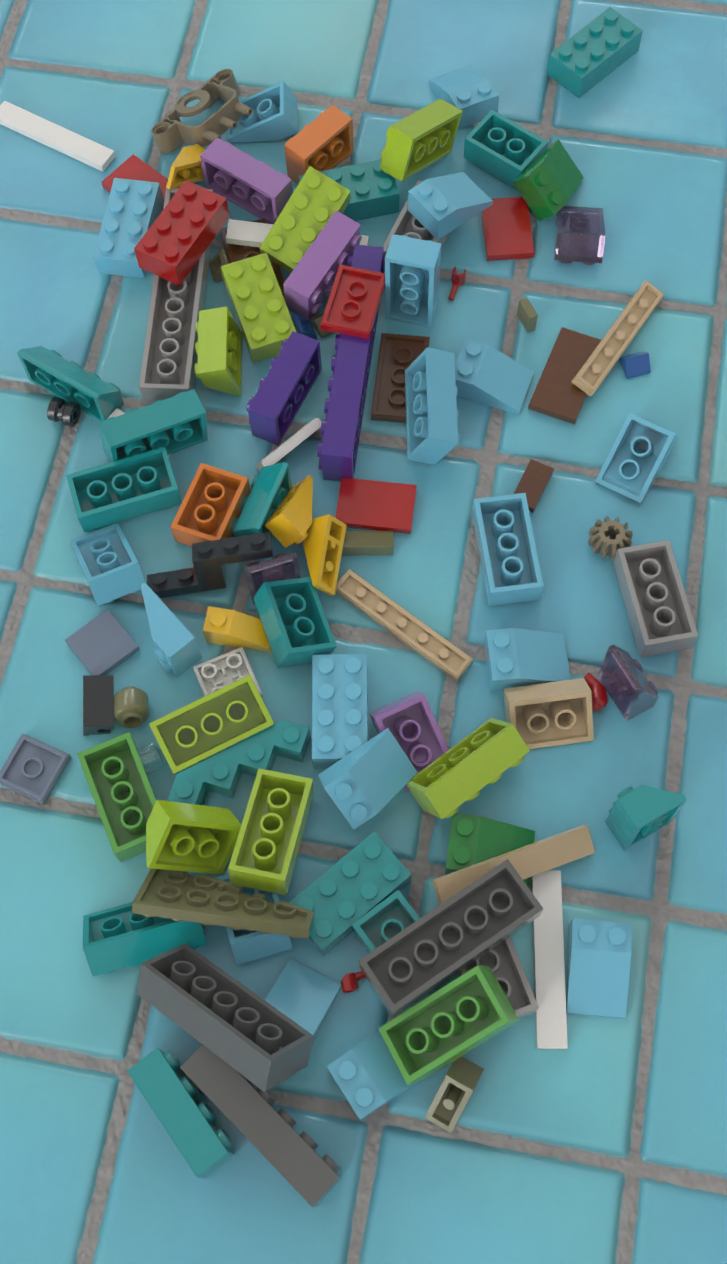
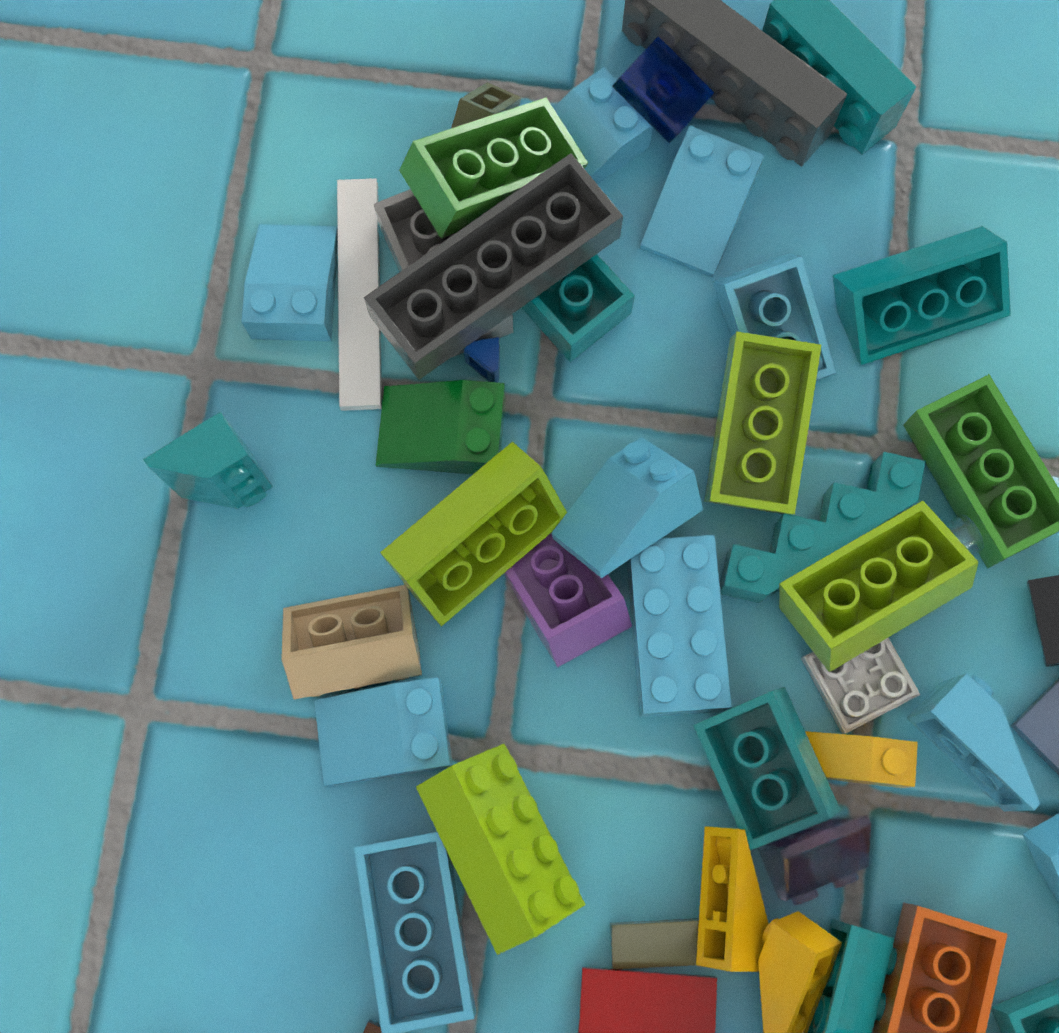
camera: 175 degrees right, 10 degrees up
olive head [114,686,149,728] -> none
olive wing [132,869,314,938] -> none
dark grey brick [136,943,314,1092] -> none
lime slope [146,800,241,875] -> none
black bracket [147,532,273,598] -> none
teal brick [288,832,412,956] -> none
tan tile [335,569,473,682] -> none
red hand [341,971,365,993] -> none
tan tile [432,825,595,905] -> none
red arm [583,673,608,712] -> none
dark tan gear [588,515,633,561] -> none
slope [597,644,658,721] -> none
light grey brick [613,540,698,658] -> none
none -> lime brick [416,743,586,955]
none -> clear blue tile [612,36,714,143]

